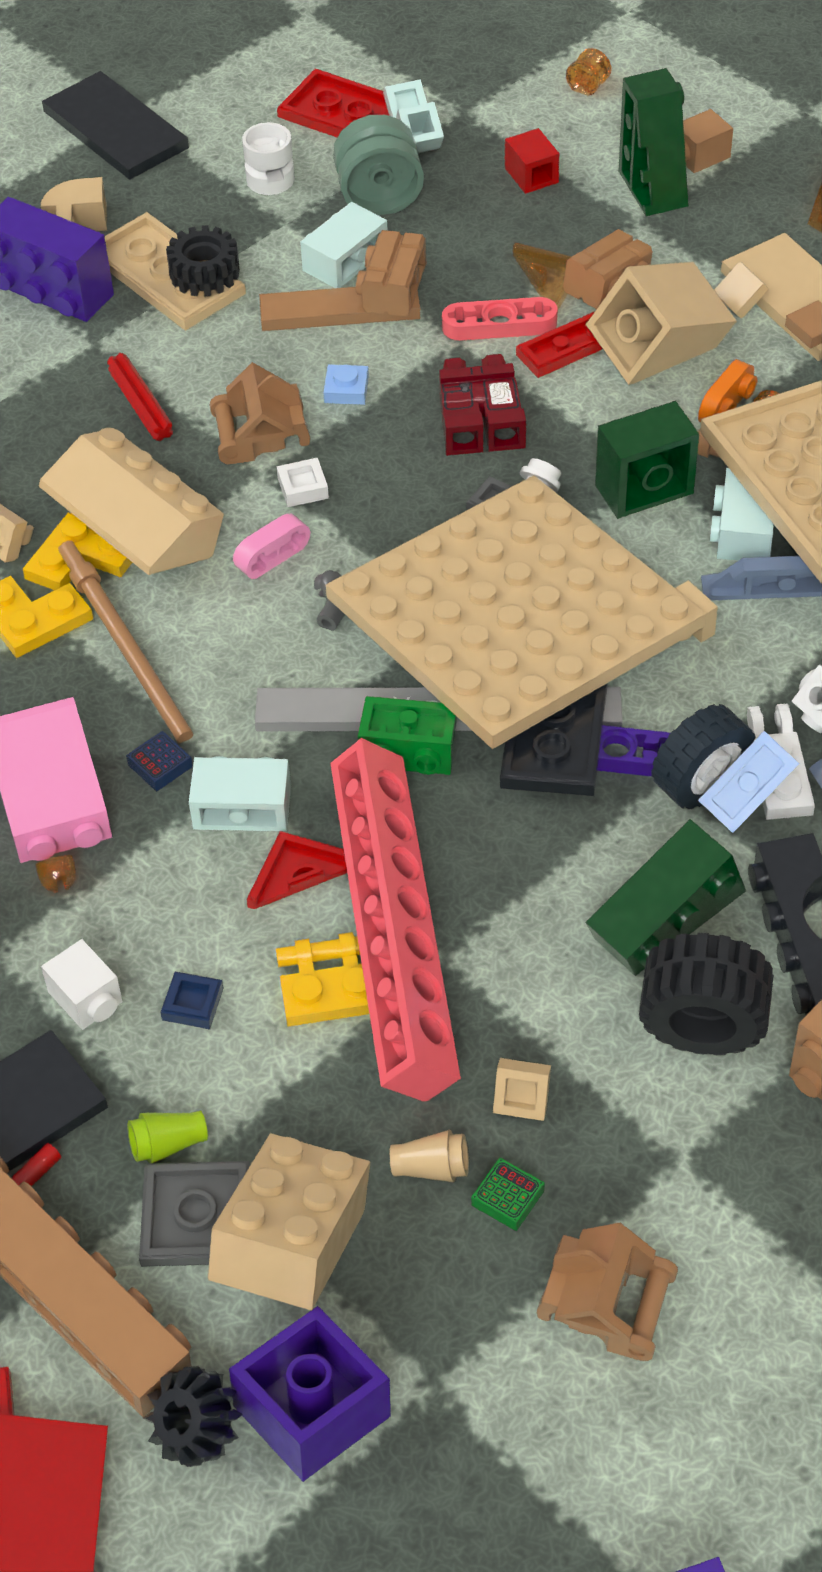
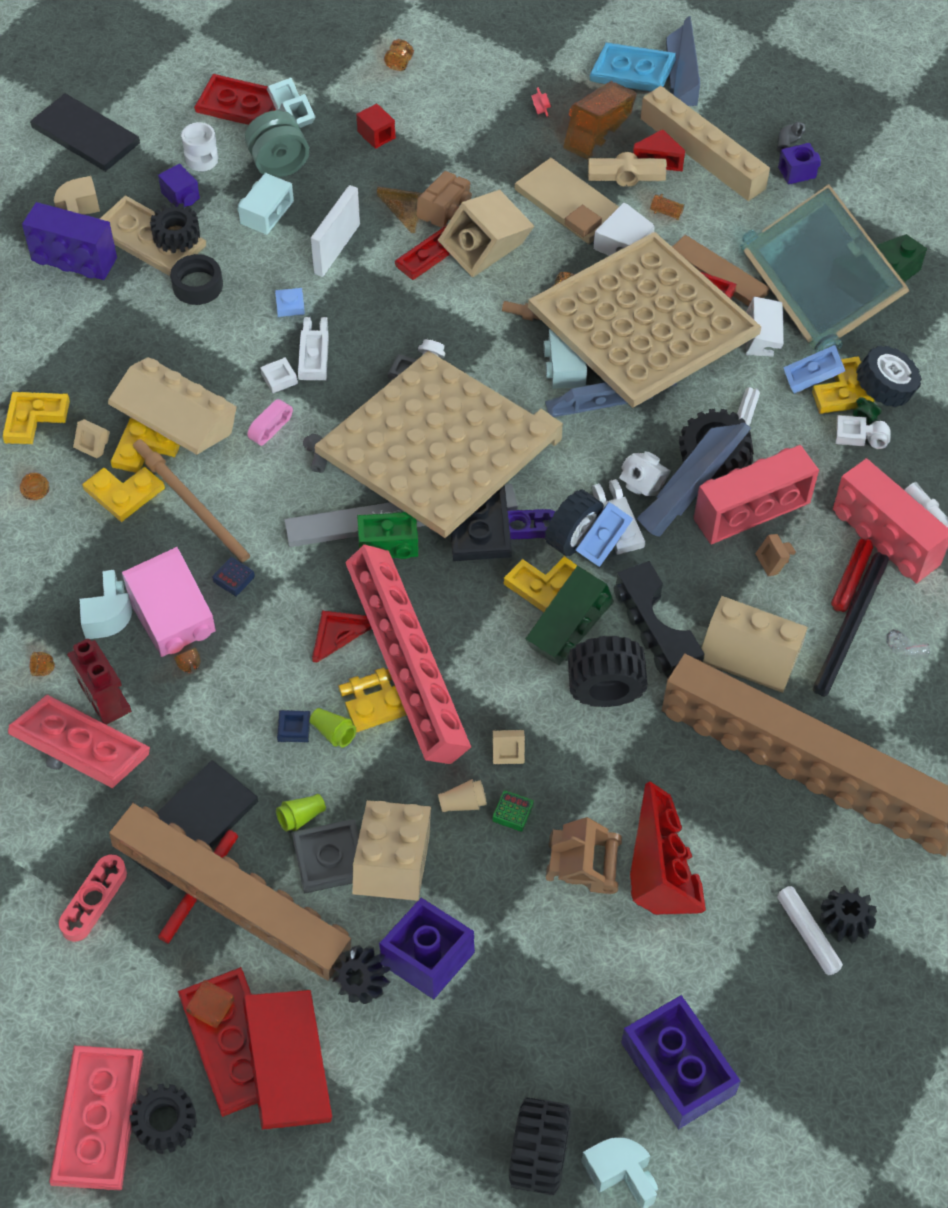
camera: 15 degrees left, 5 degrees up
white brick [41,939,123,1030] -> none
red axle [107,353,173,441] -> none
light aqua brick [189,756,291,831] -> none
medium nougat piece [209,362,310,464] -> none
medium nougat tile [259,287,420,331] -> none
medium nougat brick [356,230,427,317] -> none
dark red hips [439,354,526,456] -> none
coral beam [442,297,558,341] -> none
dark green brick [595,401,699,519] -> none
dark green wedge [618,68,689,216] -> none
medium nougat brick [683,109,733,173] -> none
orange plate [698,359,757,423] -> none
tan tile [714,261,769,318] -> none
none -> dark purple brick [158,163,200,207]
none -> black tyre [170,254,223,305]
none -> white hinge [298,317,329,380]
none -> lime cone [310,708,356,747]
none -> white tile [311,185,360,277]
none -> yellow plate [504,556,577,612]
none -> coral plate [531,87,551,117]
none -> red wedge [630,781,706,915]

